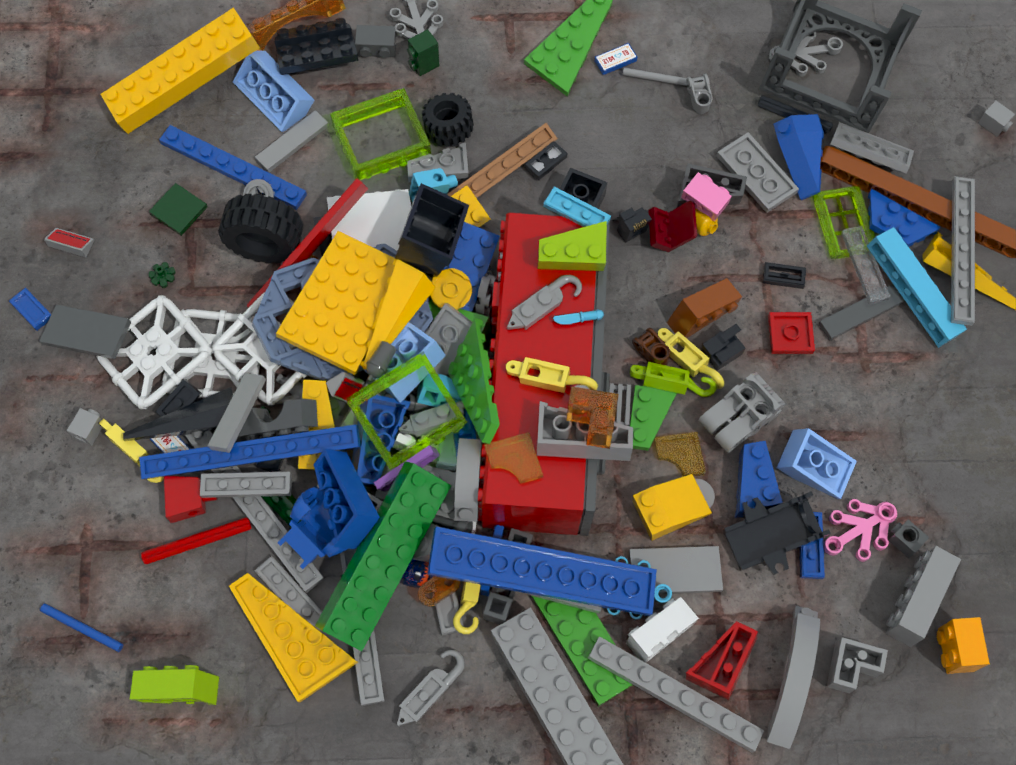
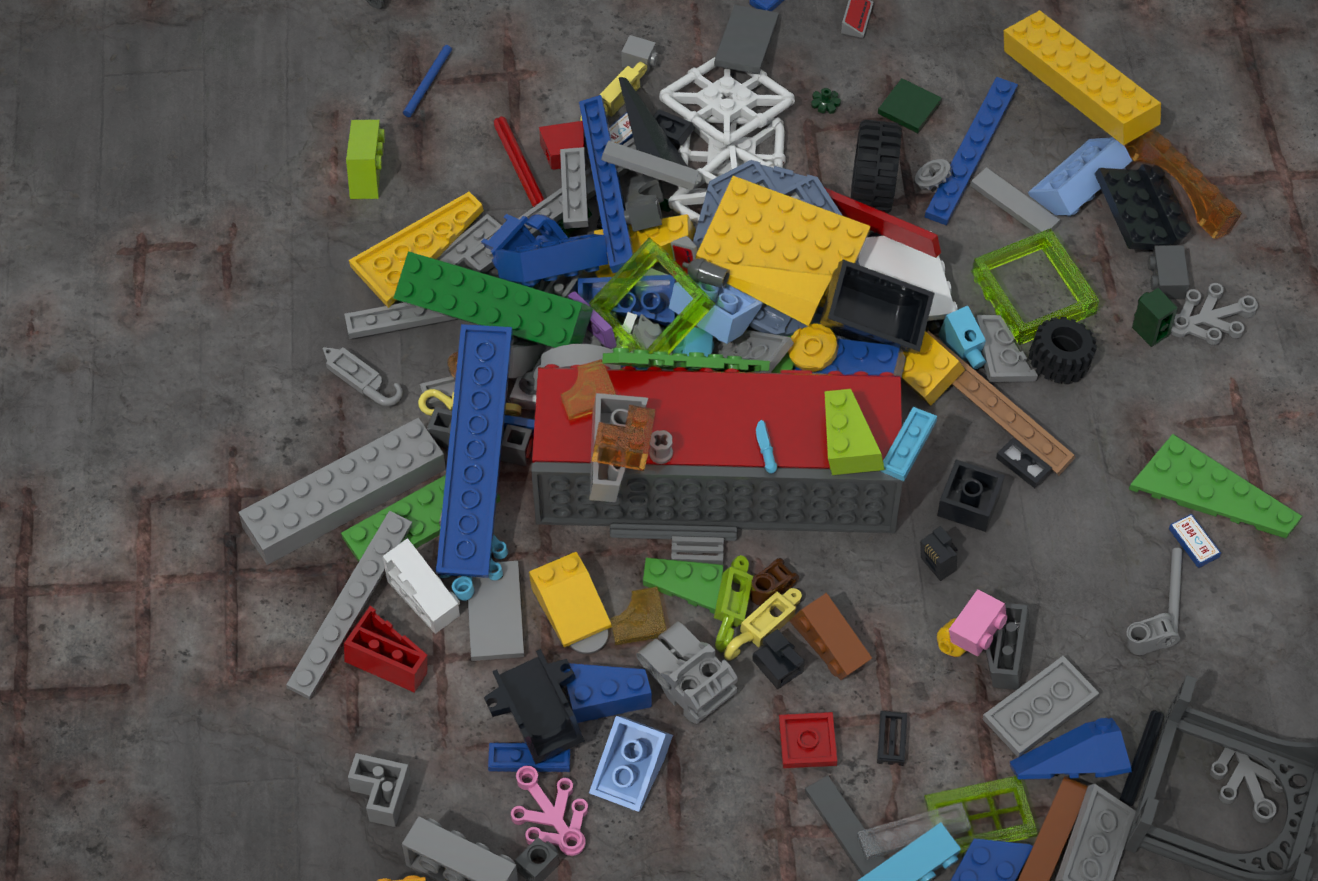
camera: 90 degrees right, 10 degrees down
light yellow piece [506,357,598,393] -> none
light grey plate [507,275,582,330] -> none
dark red bracket [648,201,697,253] -> none
light grey arch [767,605,820,749] -> none

